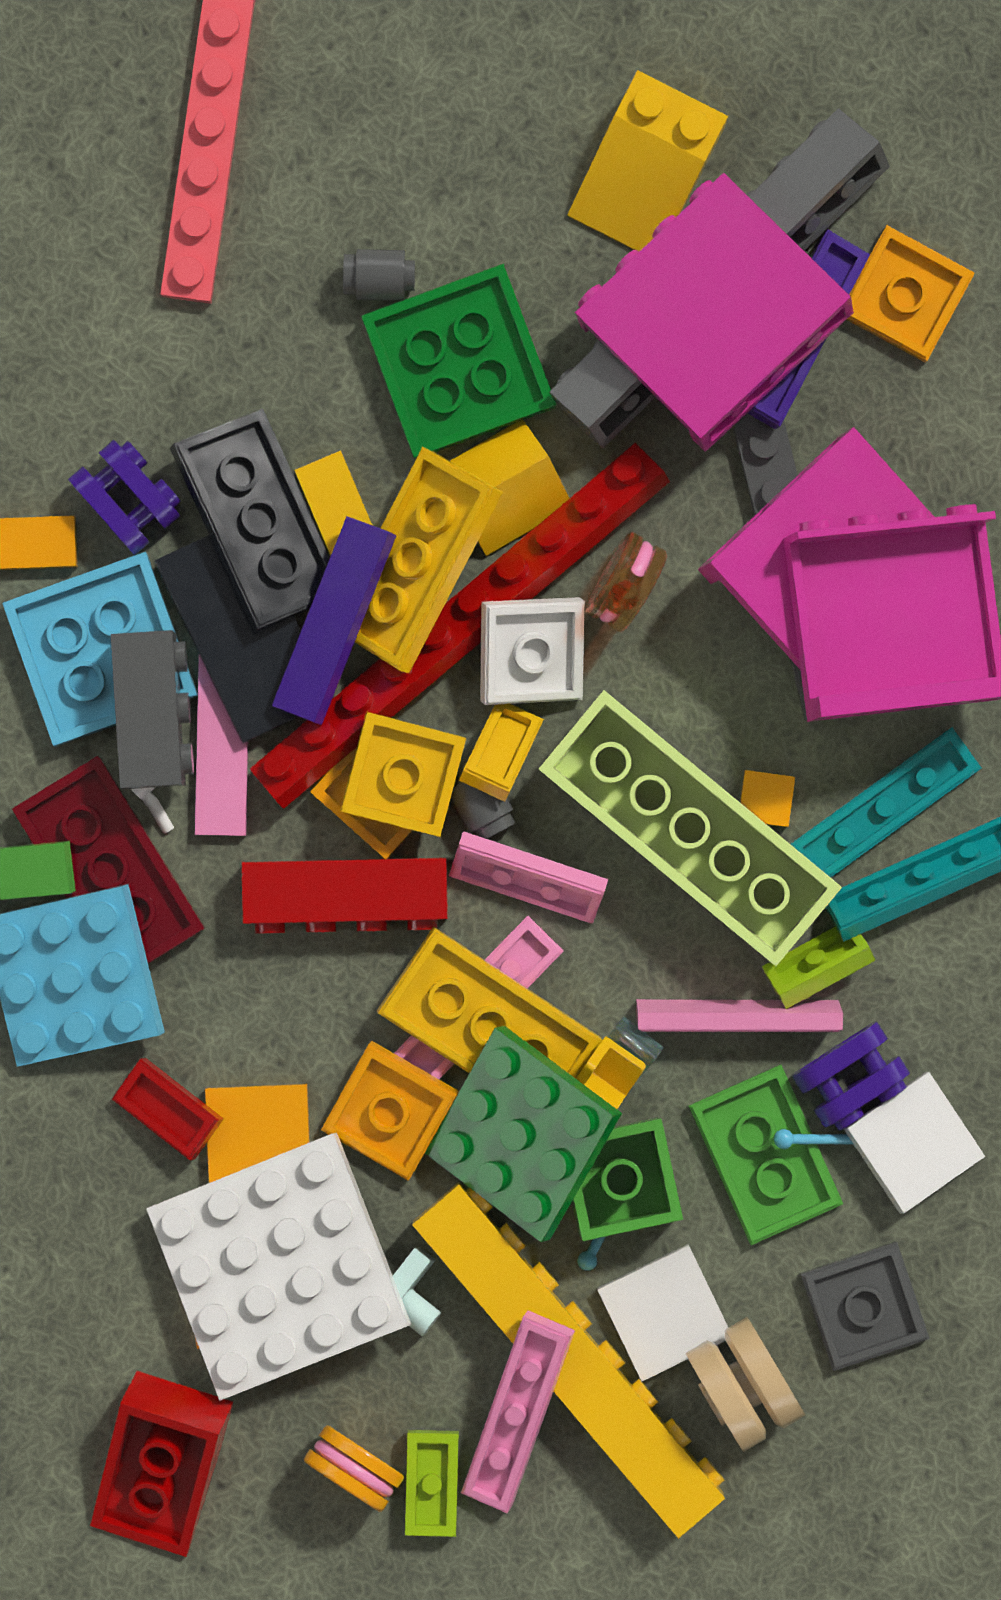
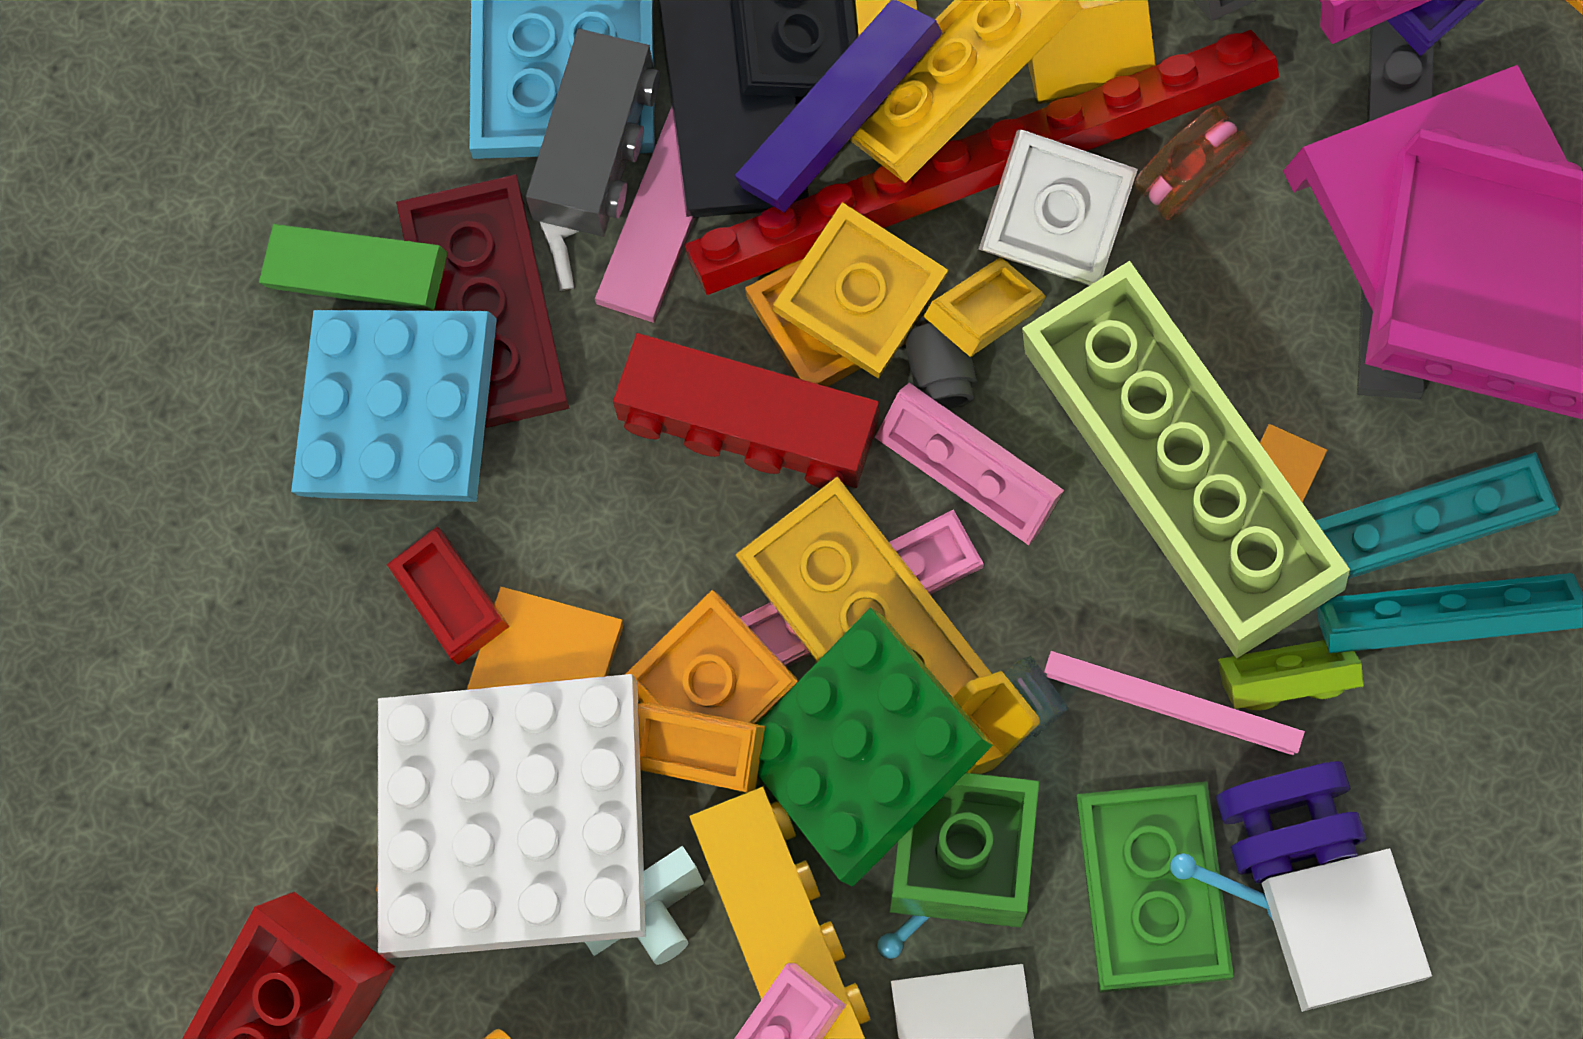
camera: 30 degrees right, 15 degrees down
none -> light orange tile [638,703,765,792]

